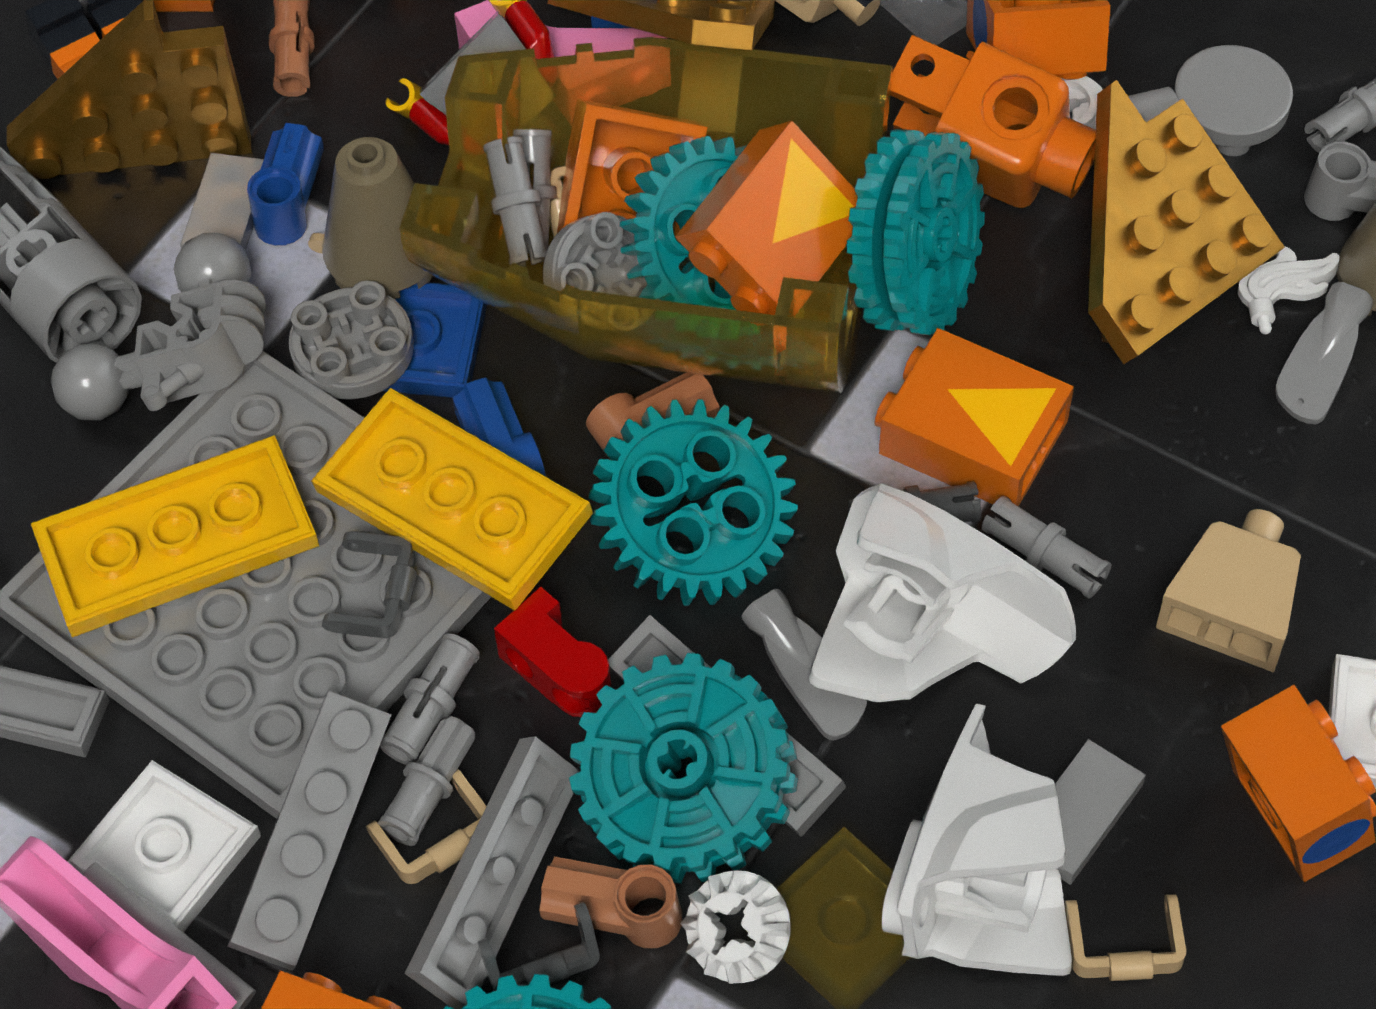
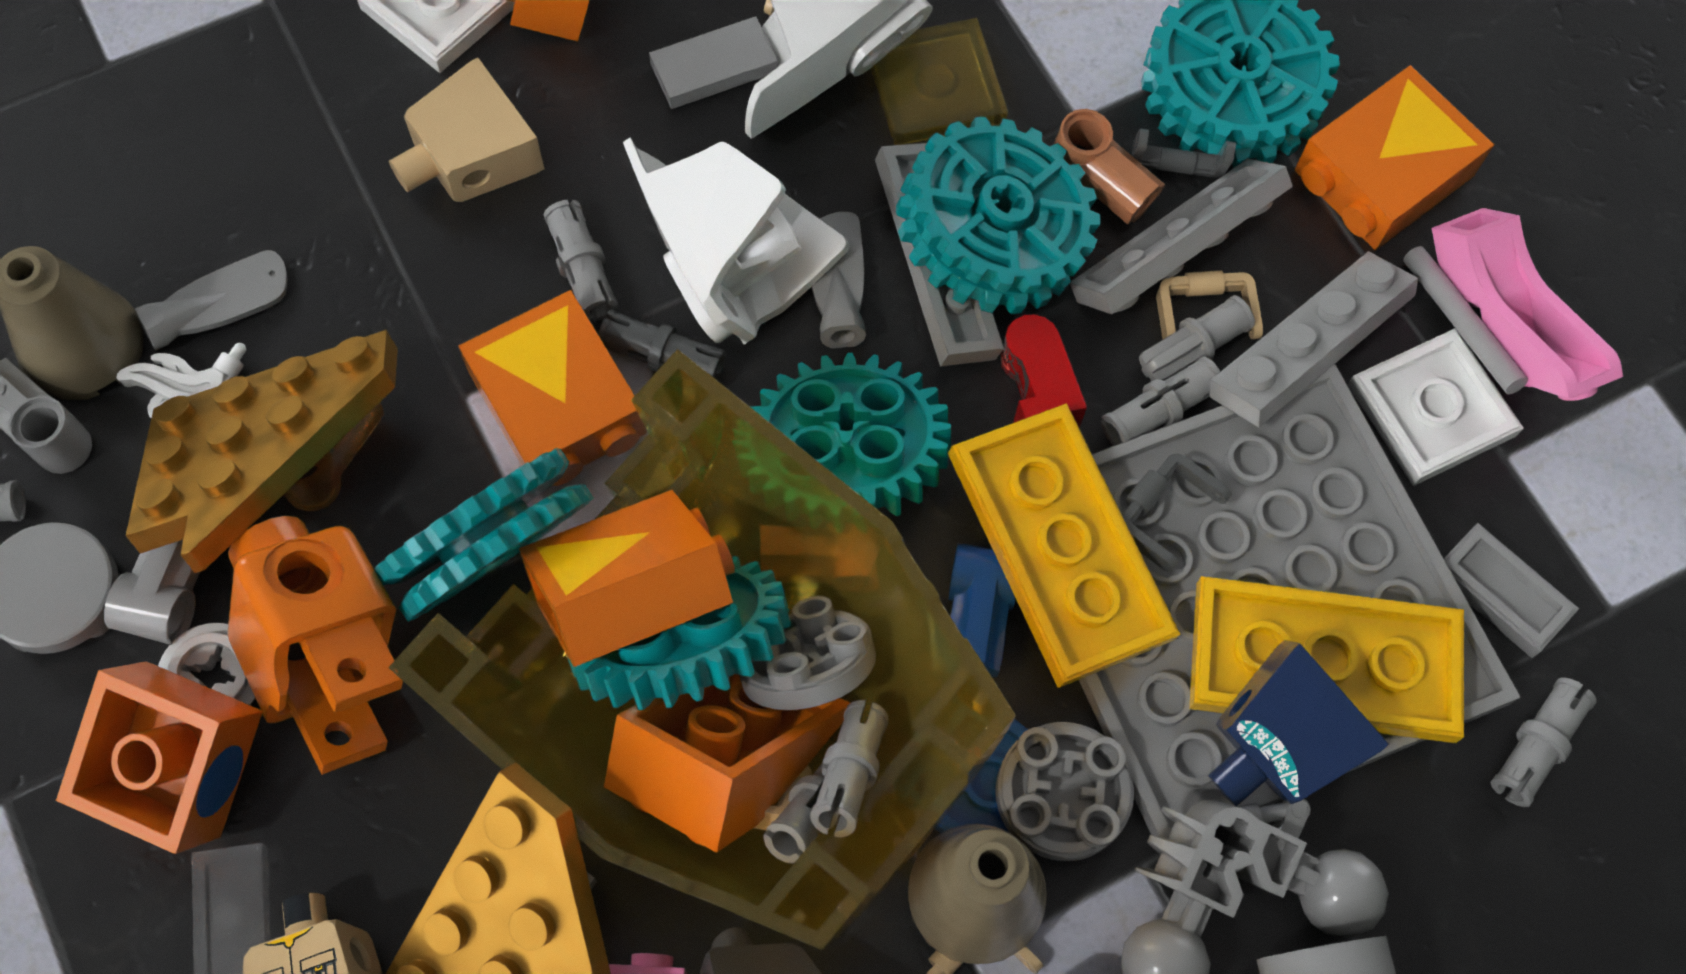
camera: 155 degrees left, 10 degrees up
white gear [680,870,791,984] -> none
none -> dark blue torso [1208,640,1389,806]

